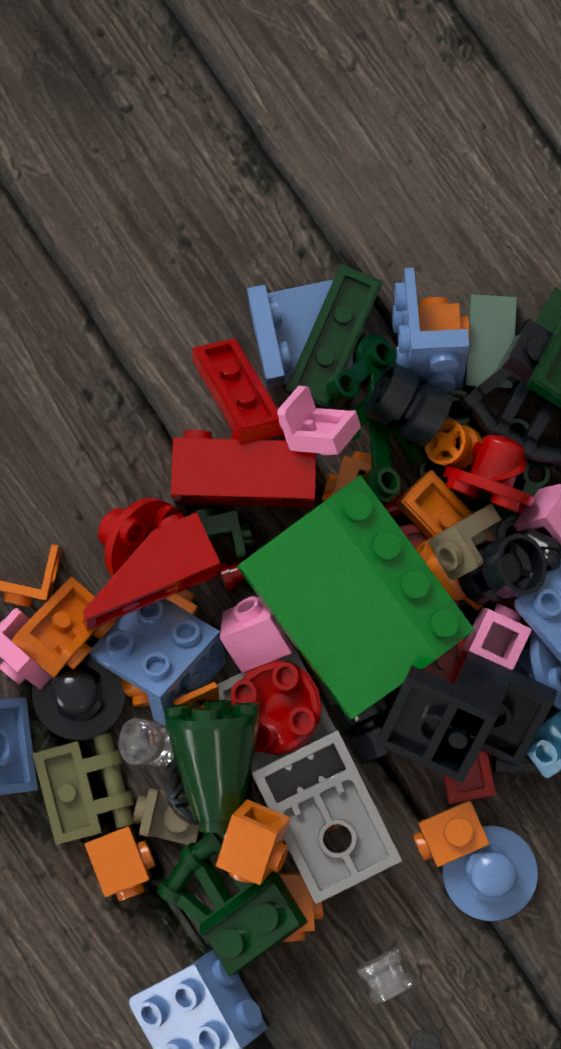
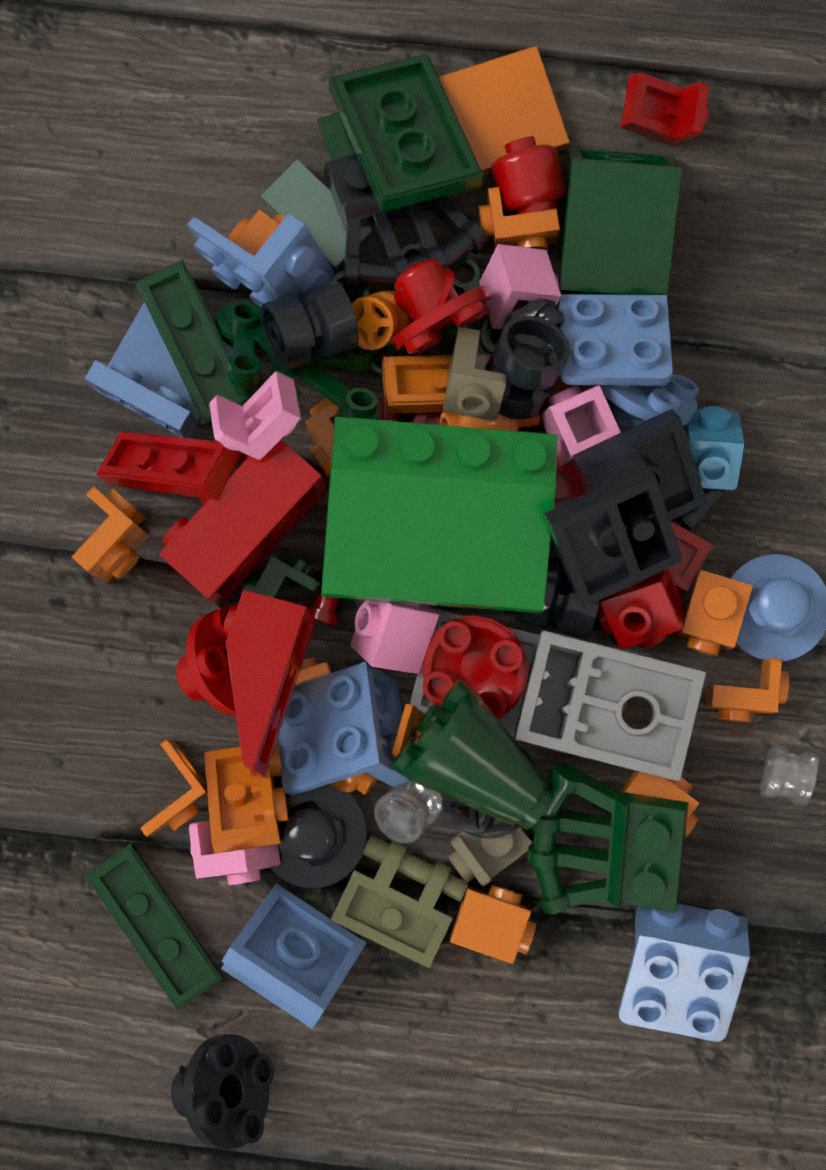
camera: 40 degrees left, 0 degrees up
orange brick [216,799,291,885] -> none
none -> orange bracket [72,486,150,582]
none -> red brick [597,568,686,650]
none -> orange bracket [704,657,789,722]

